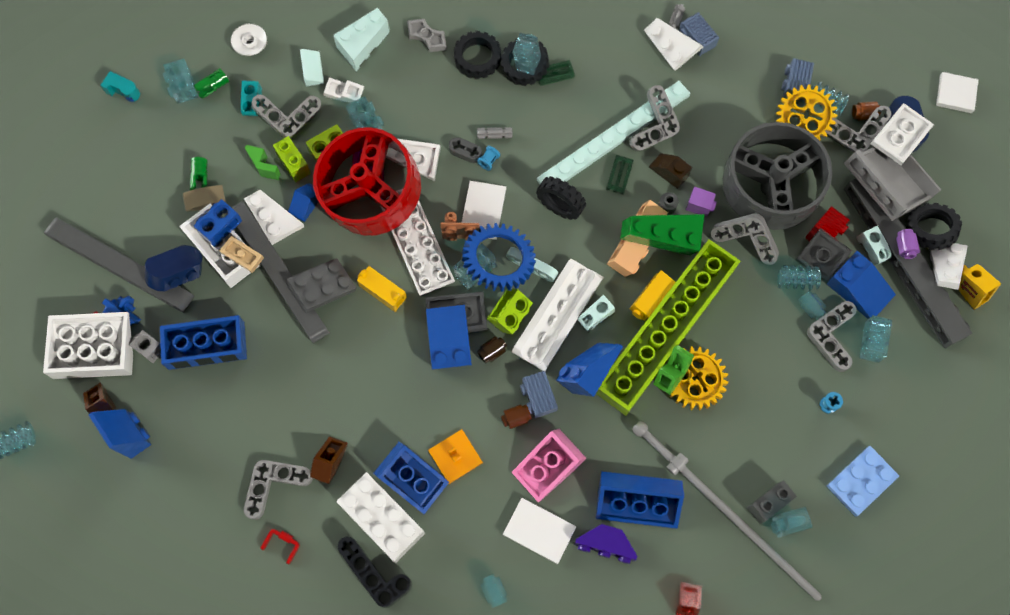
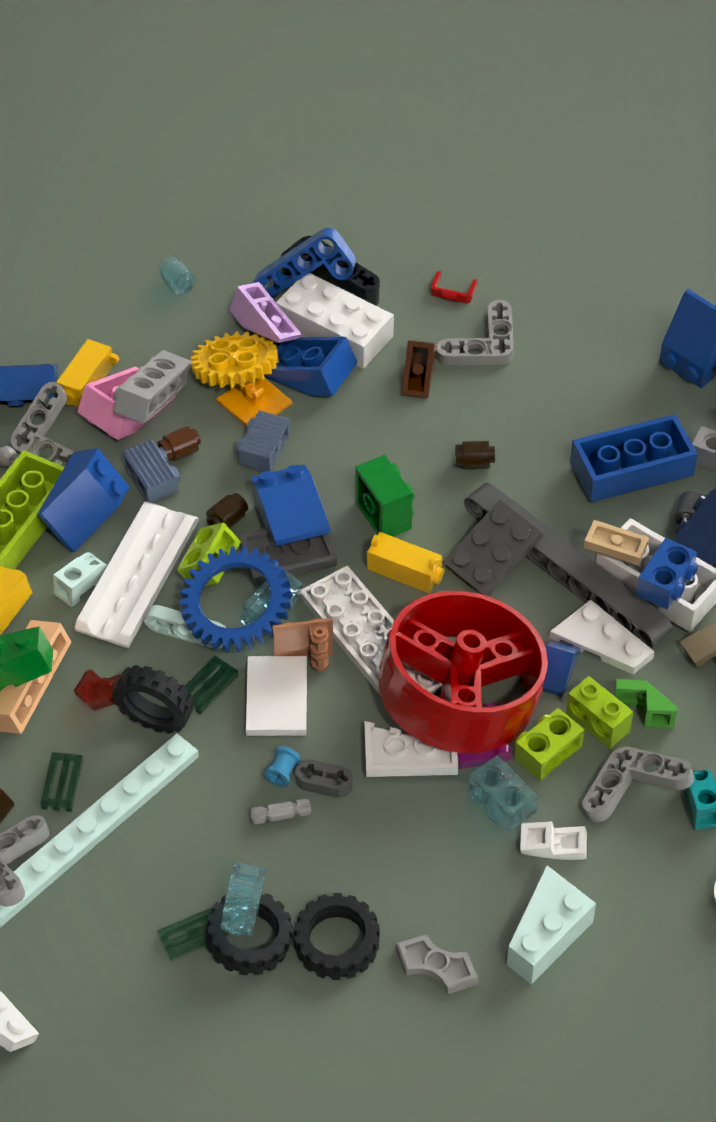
camera: 170 degrees right, 20 degrees down
light aqua slope [300,49,324,86] -> none
white tile [503,498,576,564] -> none
dark purple slope [574,524,637,564] -> none
none -> light grey beam [11,382,74,467]
none -> yellow brick [56,339,120,407]
none -> clear red bracket [74,670,120,711]
none -> light grey brick [113,350,192,424]
none -> clear green tile [185,656,238,715]
none -> yellow gear [190,331,279,388]
none -> lavender slope [229,282,301,343]
none -> sand blue brick [236,410,291,472]
none -> blue beam [253,228,356,297]
none -> green brick [355,454,415,536]
none -> dark brown brick [455,441,495,469]

